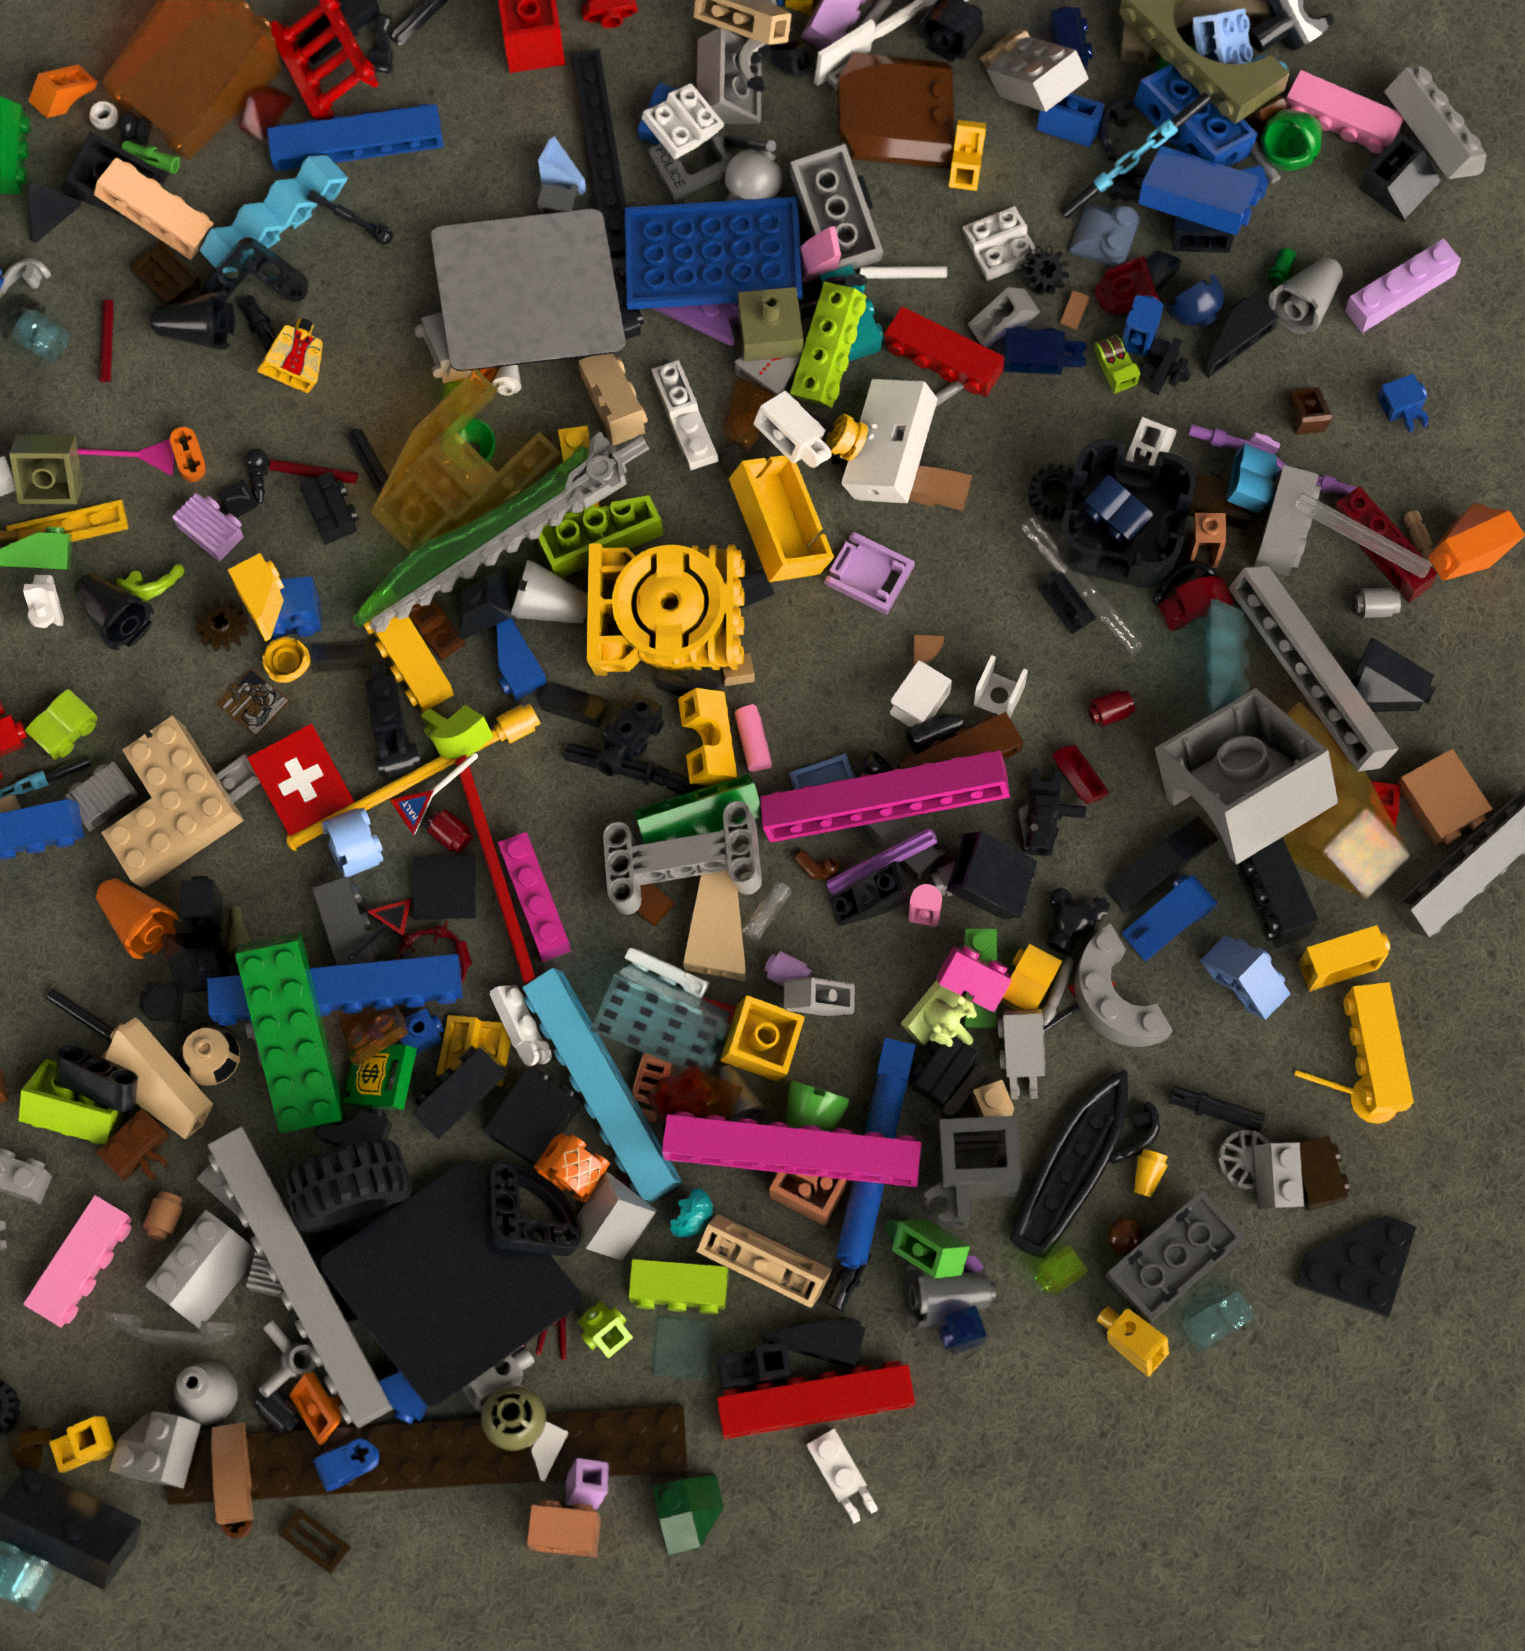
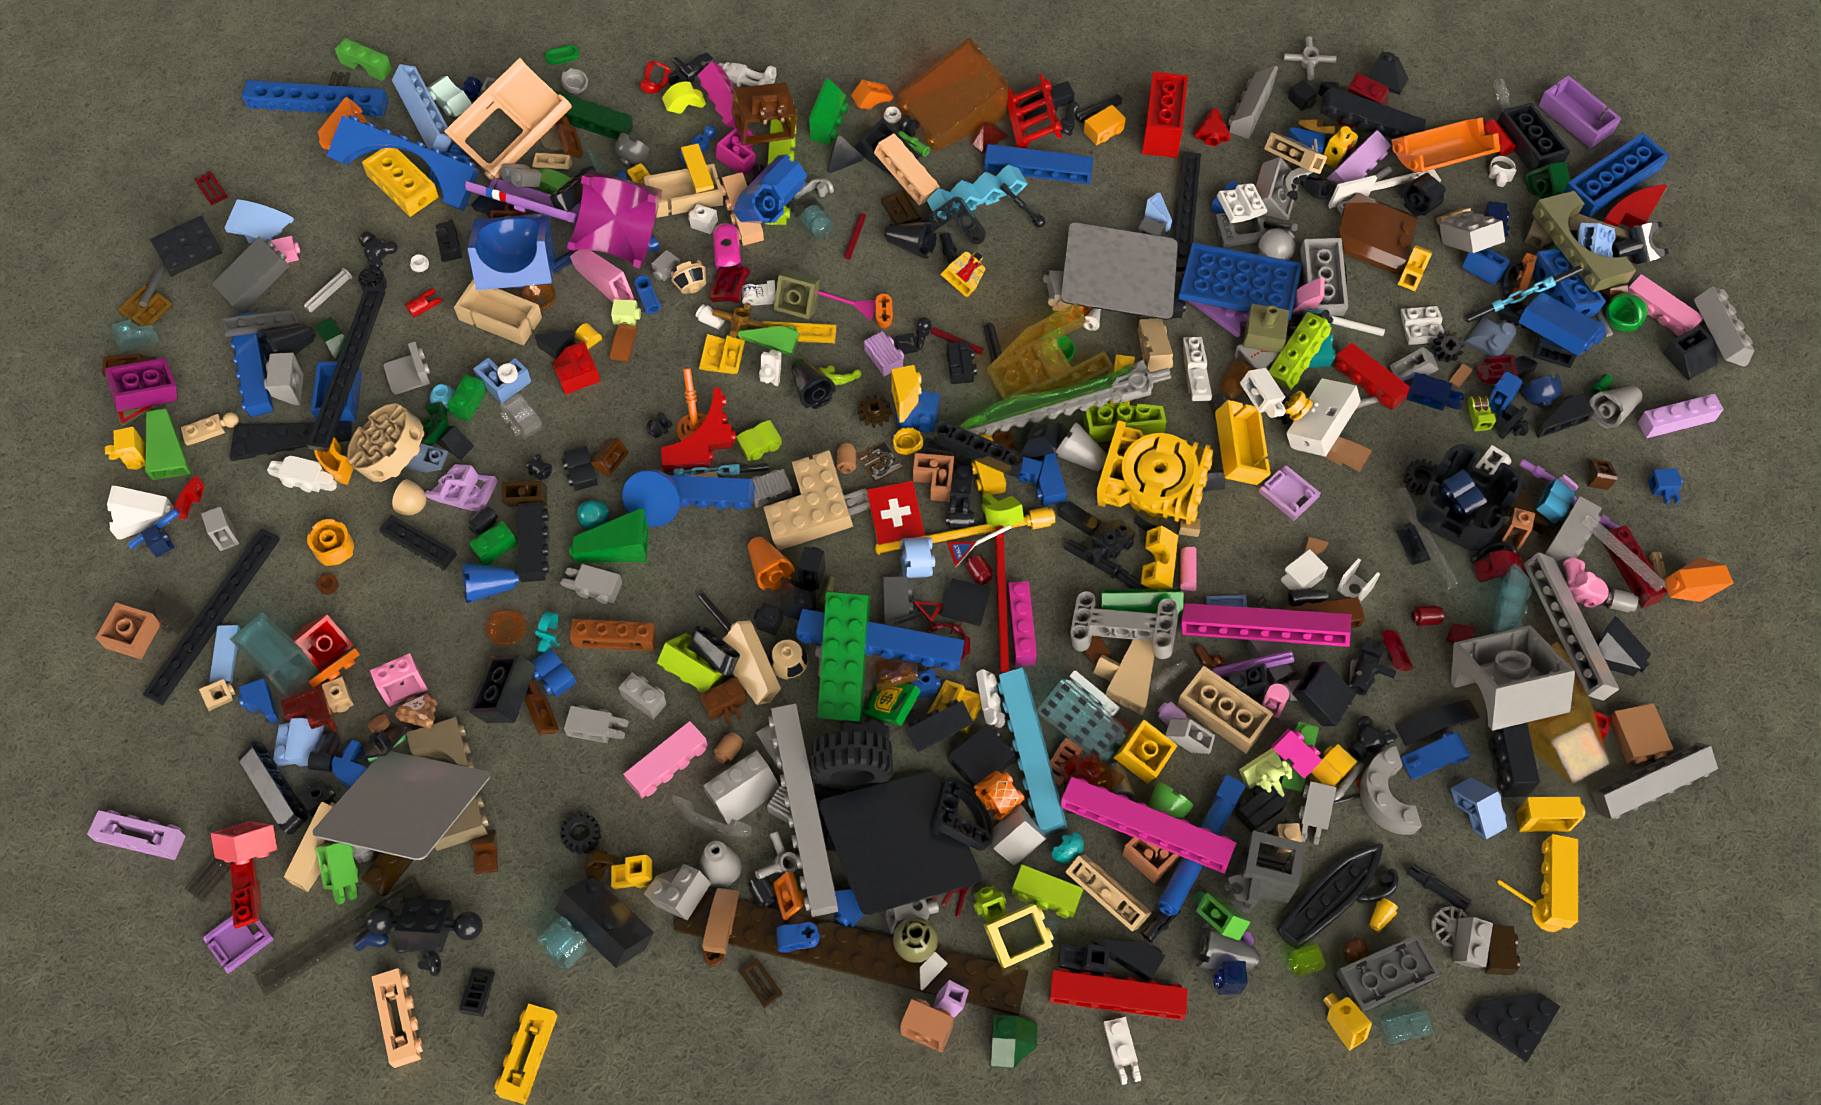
camera: 15 degrees right, 10 degrees down
none -> medium nougat brick [837,443,856,474]
none -> nougat brick [913,453,954,502]
none -> black beam [934,421,1023,476]
none -> light yellow window [984,904,1053,968]
none -> blue brick [1014,457,1043,487]
none -> light orange brick [1083,105,1126,146]
none -> tan slope [1093,655,1120,682]
none -> tan slope [1177,666,1274,754]
none -> dark red slope [1446,623,1475,644]
none -> dark orange hinge [1511,253,1537,304]
none -> bright pink head [1563,557,1609,607]

